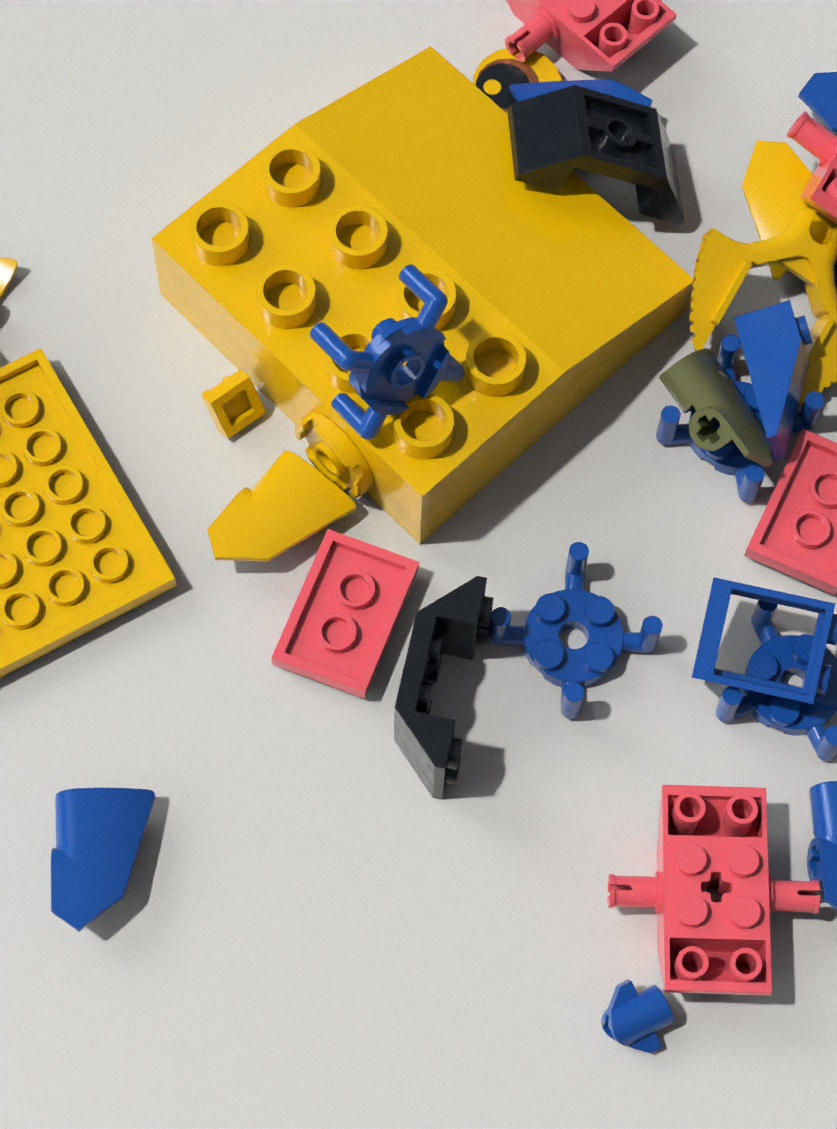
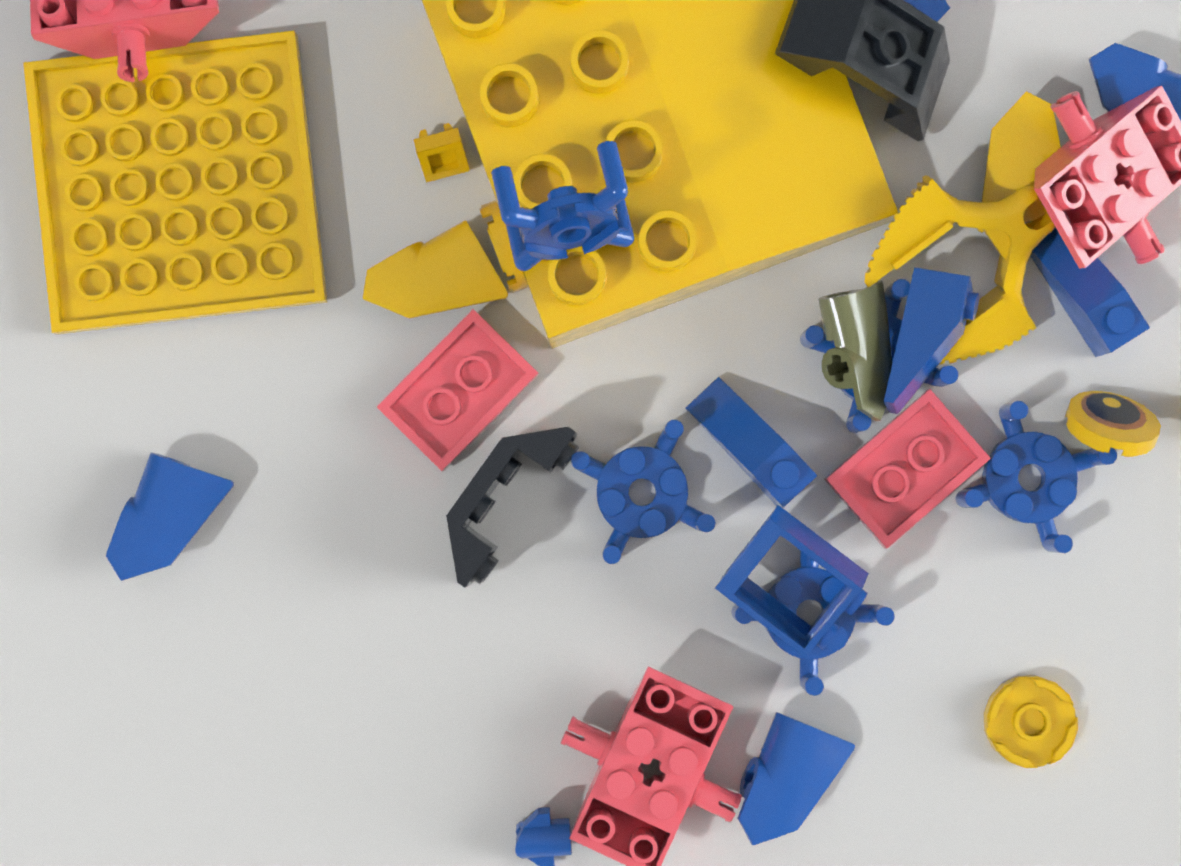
camera: 30 degrees right, 20 degrees up
none -> blue slope [685,377,817,508]

